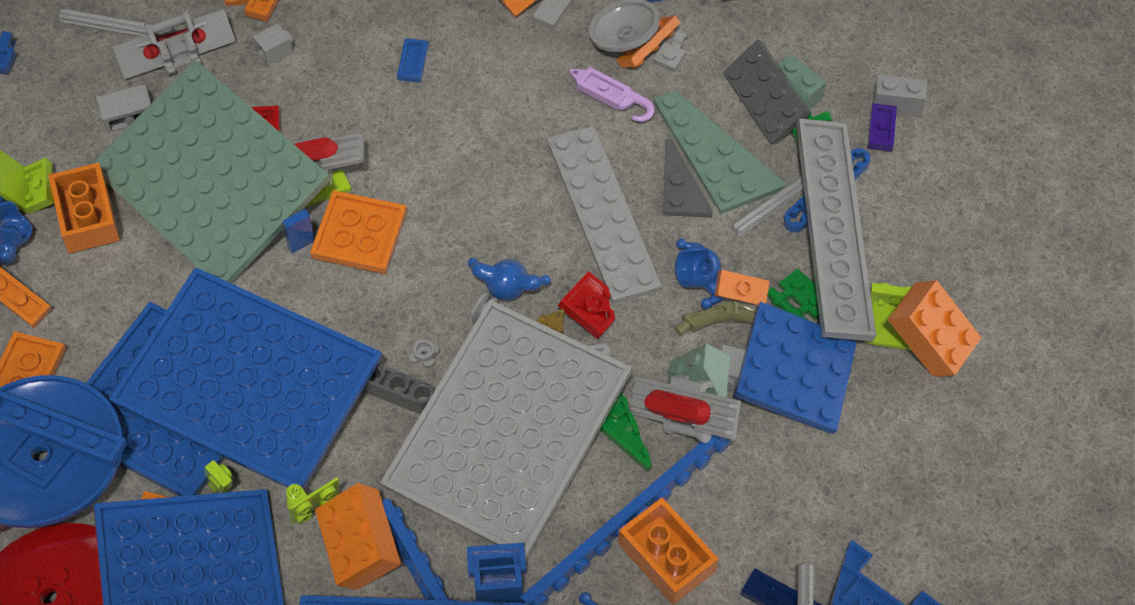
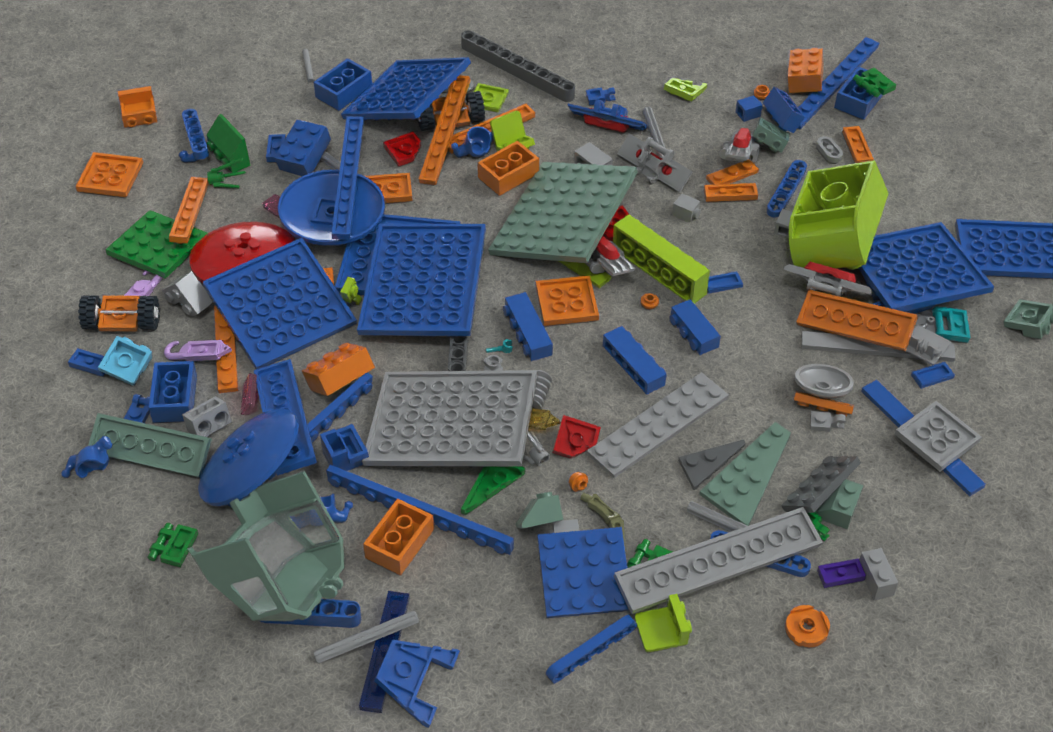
camera: 70 degrees right, 10 degrees down
blue tile [283,209,314,254] -> none
lime hinge [286,477,339,525] -> none
blue piece [468,258,551,301] -> none
lavender plate [570,67,654,122] -> none
light grey piece [630,374,741,443] -> none
blue piece [675,238,724,309] -> none
orange plate [714,270,770,306] -> none
orange brick [888,280,982,377] -> none
none -> teal hand [486,339,513,353]
none -> blue brick [503,292,553,361]
none -> blue beam [546,615,637,684]
none -> blue piece [568,99,648,133]
none -> orange plate [569,472,588,492]
none -> blue brick [603,326,667,395]
none -> lime brick [613,215,710,304]
none -> orange plate [641,293,659,309]
none -> blue brick [669,299,721,355]
none -> orange plate [785,605,830,647]

